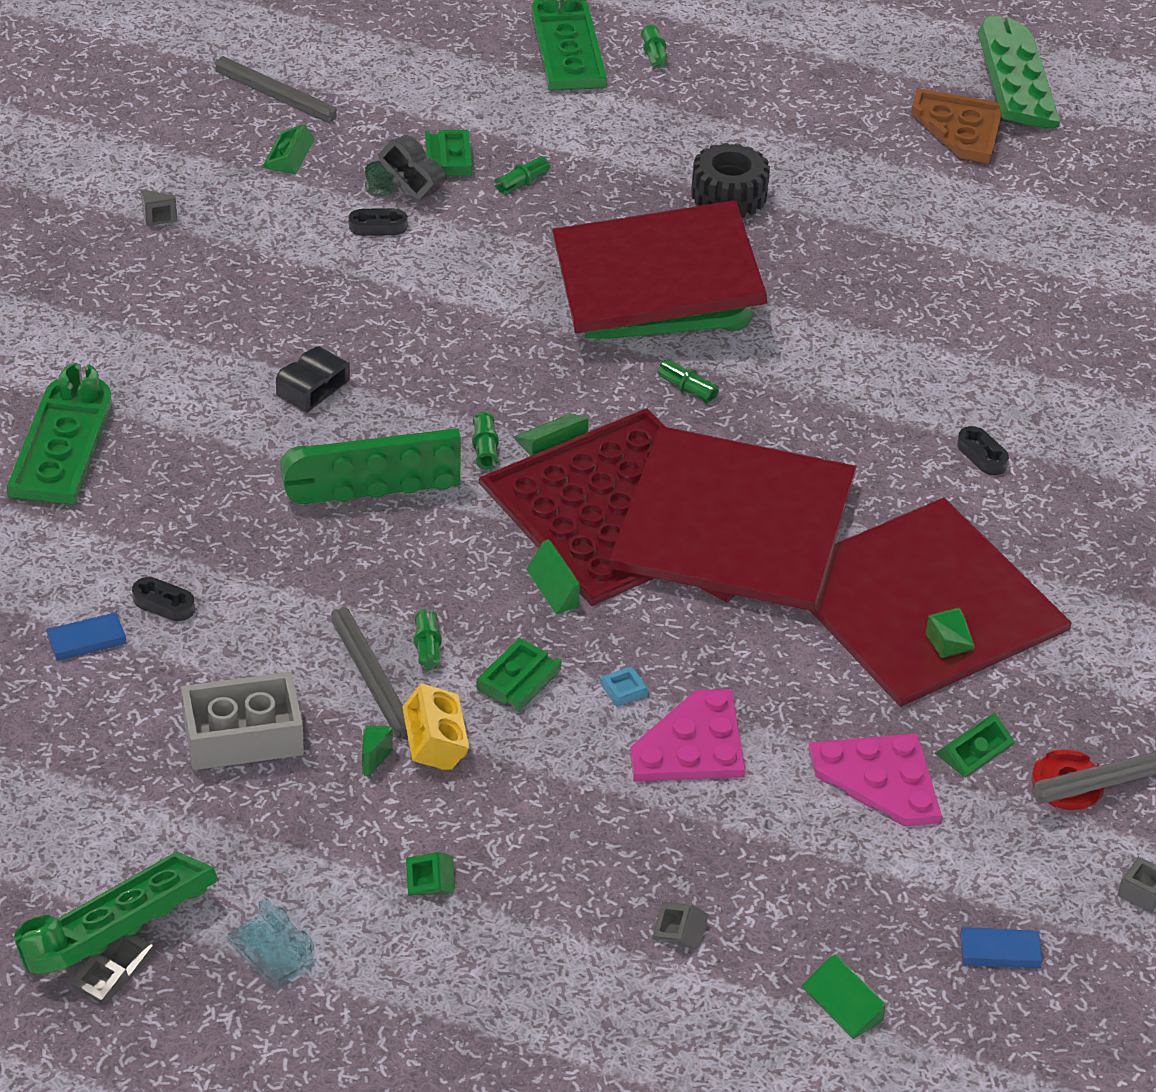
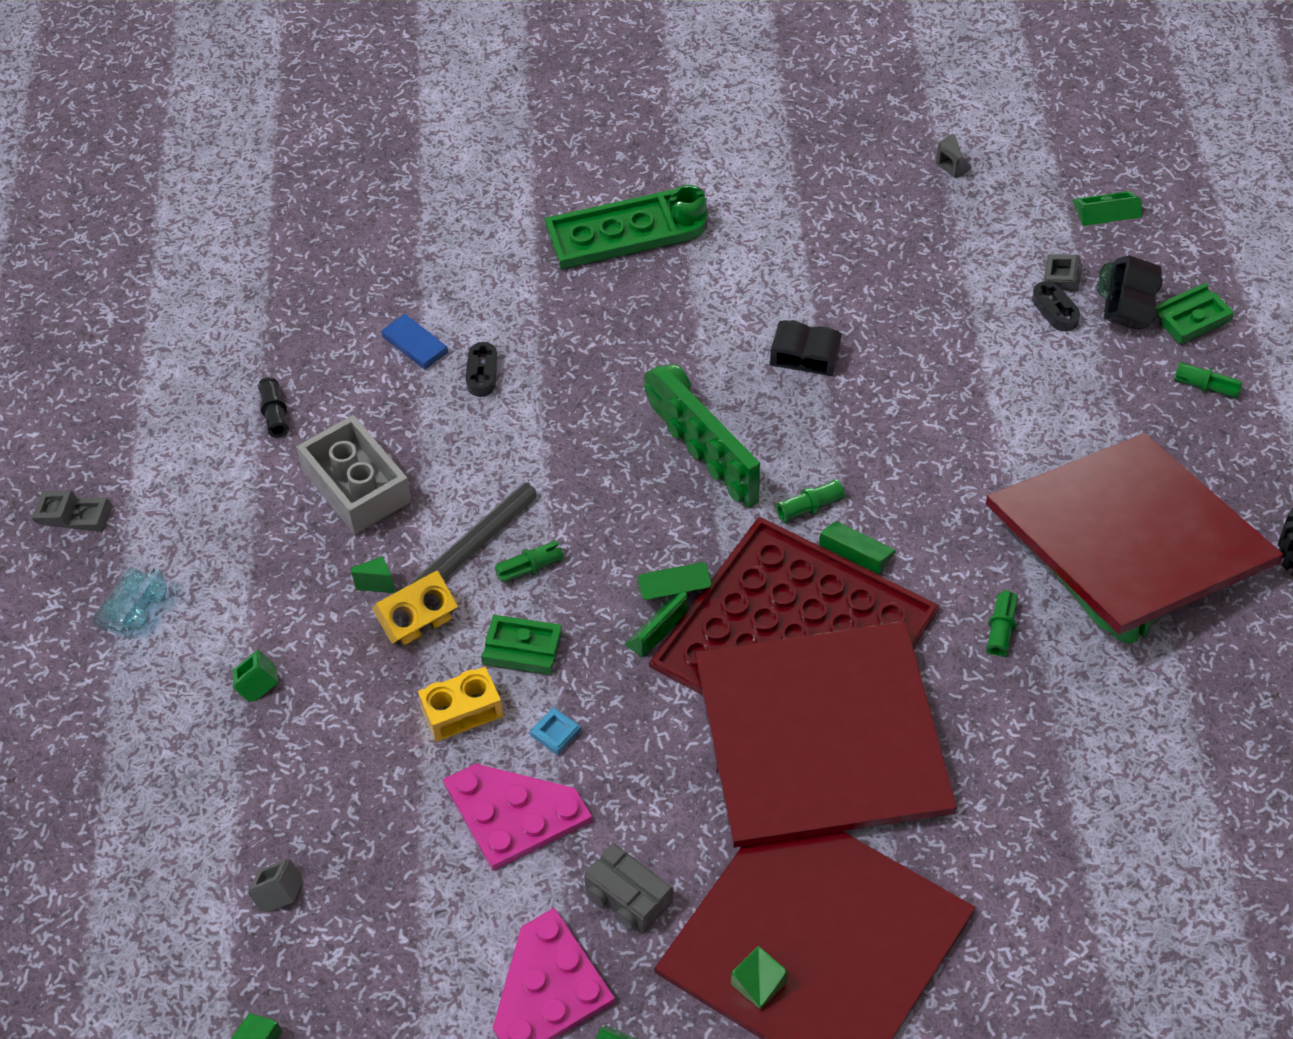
camera: 70 degrees right, 10 degrees up
green plate [14,851,219,974] -> none
dark grey axle [215,56,337,122] -> none
black beam [957,426,1009,475] -> none
none -> black pin [258,377,289,438]
none -> yellow brick [418,666,503,742]
none -> dark grey brick [584,843,673,934]
none -> green slope [636,562,711,600]
none -> dark grey slope [1044,254,1083,292]

